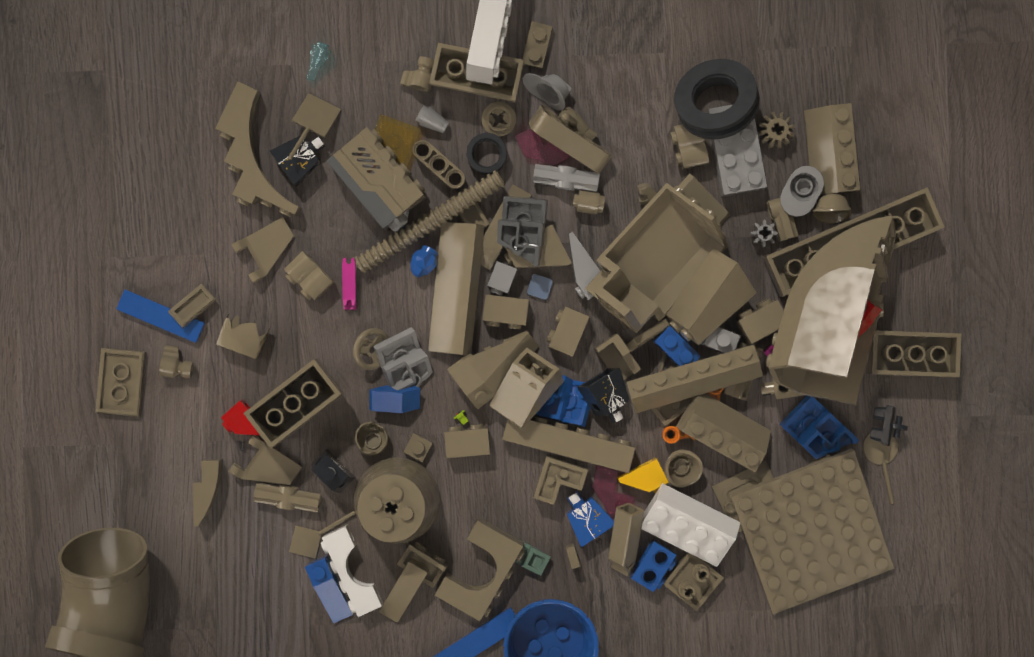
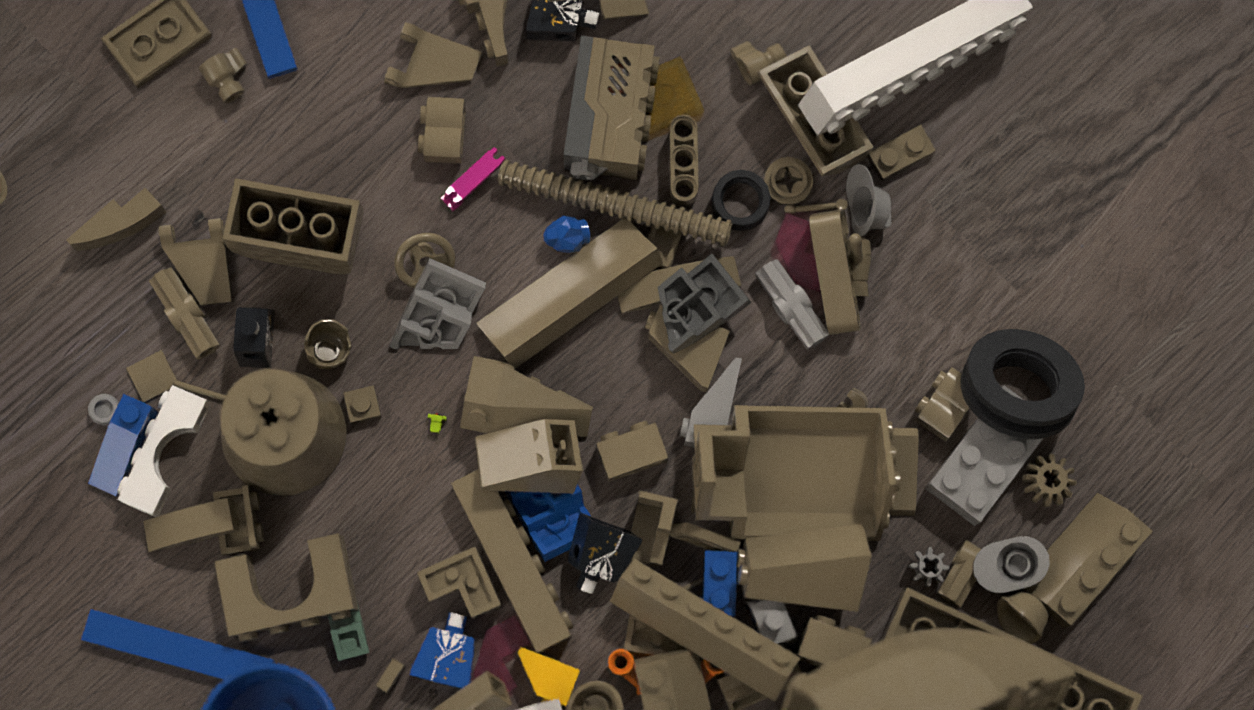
camera: 45 degrees right, 10 degrees down
dark tan tile [168,284,216,328] -> none
dark tan piece [216,313,270,359] -> none
red slope [221,399,260,435] -> none
blue slope [369,385,420,413] -> none
light grey cone [415,105,449,134] -> none
dark tan brick [444,424,490,458] -> none
dark tan brick [483,295,529,329] -> none
light grey brick [487,261,517,296] -> none
sand blue piece [527,274,553,300] -> none
dark tan brick [573,190,605,215] -> none
none -> light grey tile [88,394,119,426]
none -> dark tan hinge [784,199,848,216]

